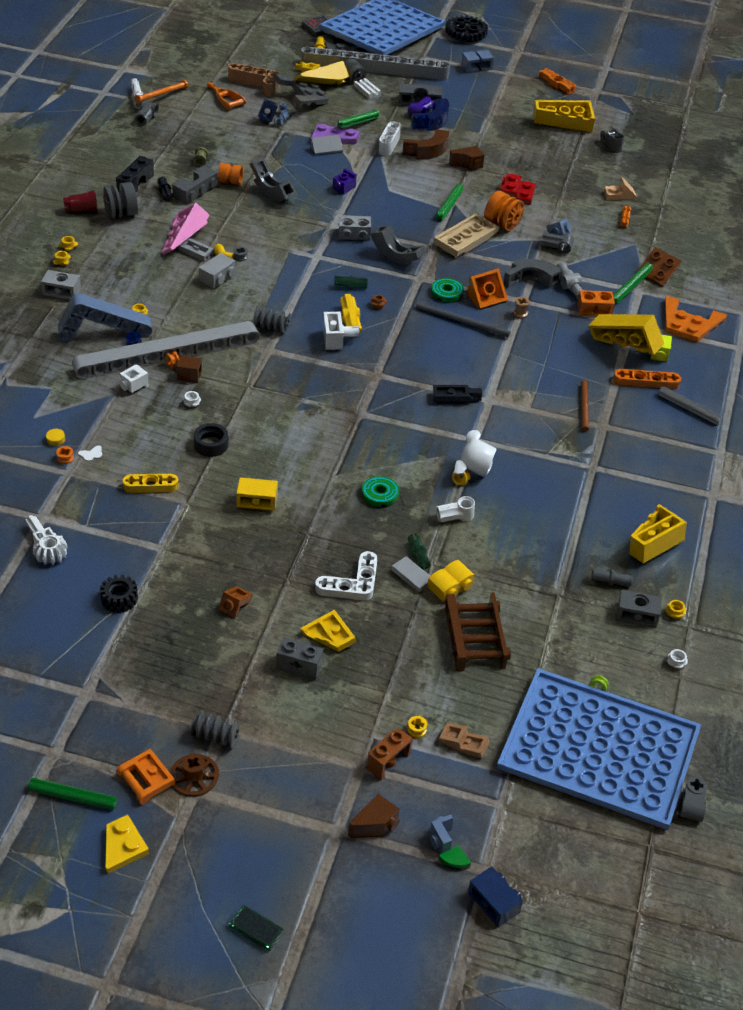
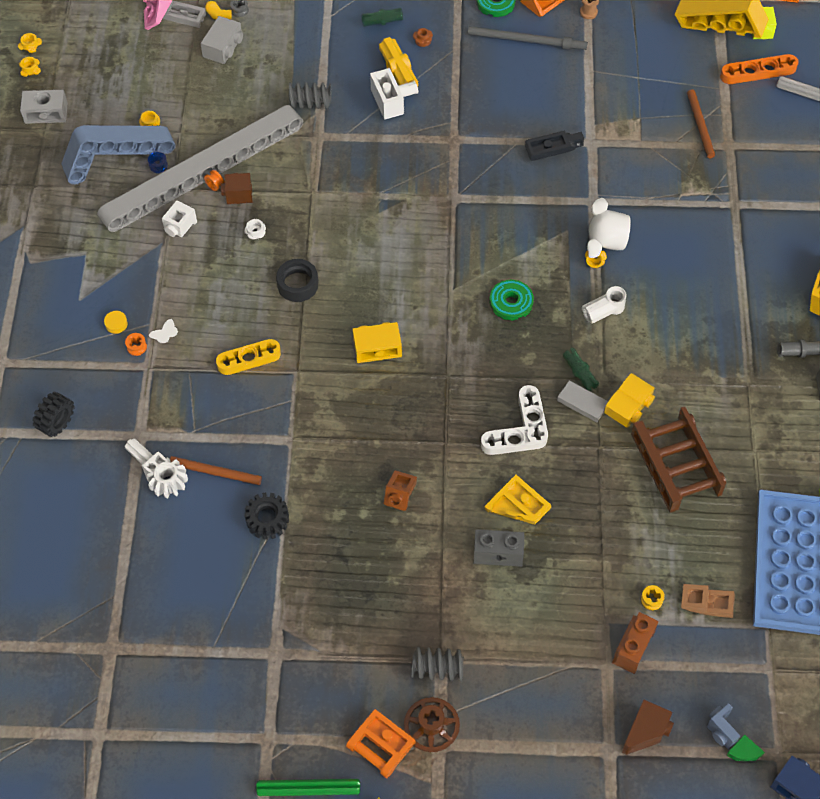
camera: 10 degrees left, 15 degrees up
none -> dark orange bar [170,456,262,485]

